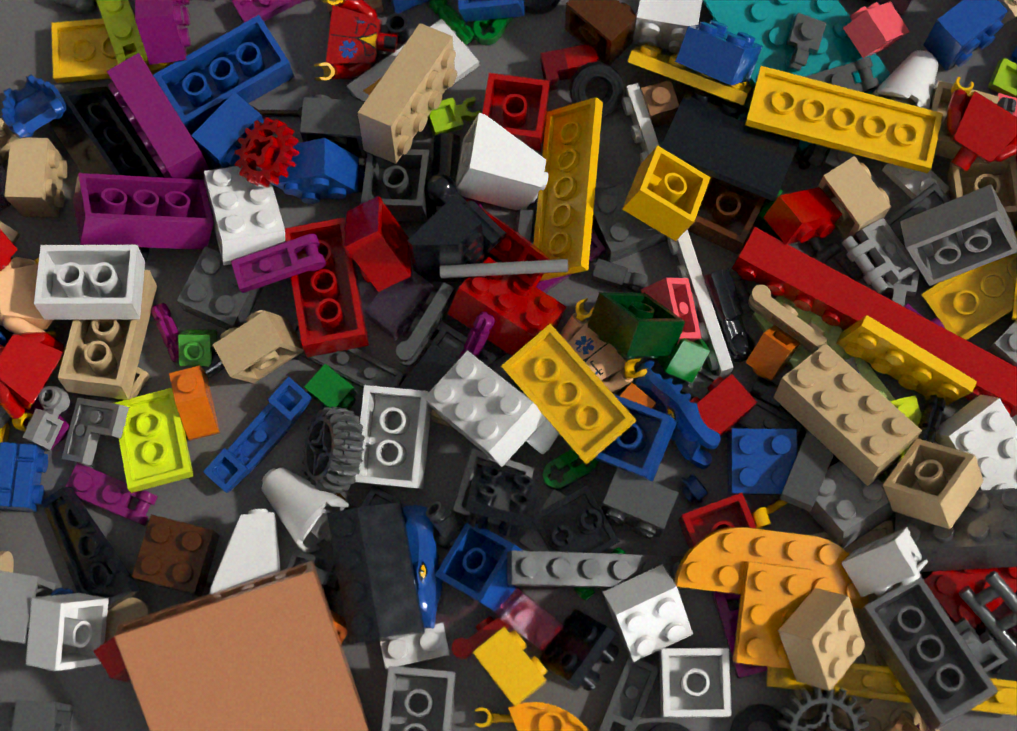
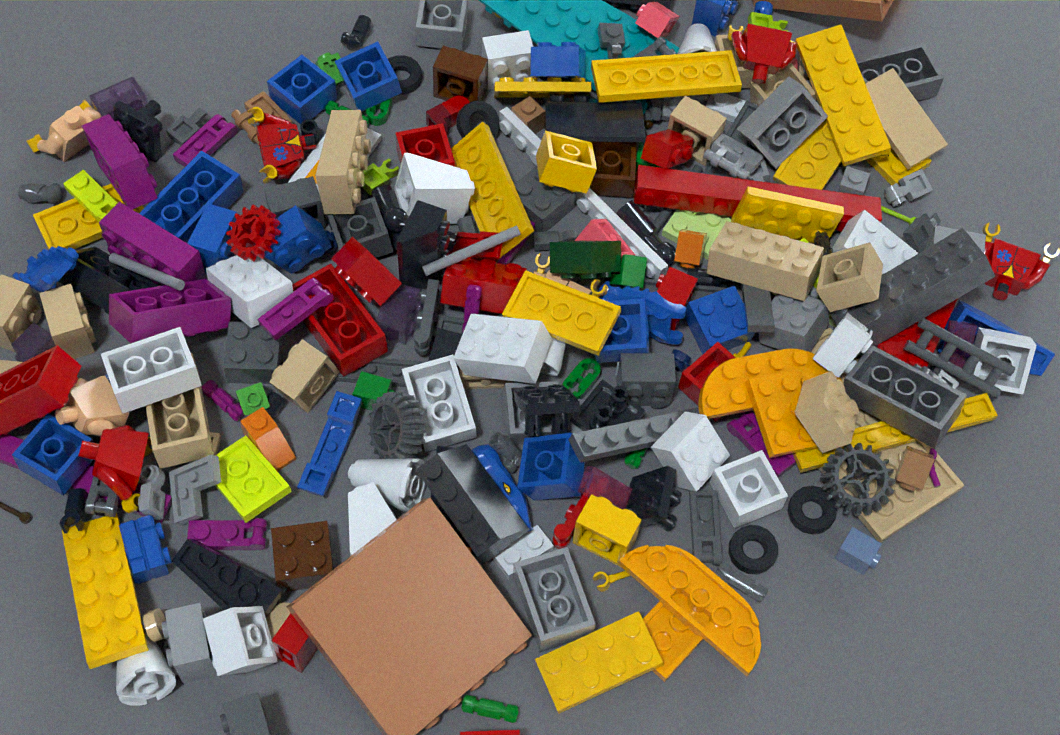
camera: 30 degrees left, 15 degrees down
tan plate [748,284,828,354] -> none
none -> light grey bar [109,253,185,290]

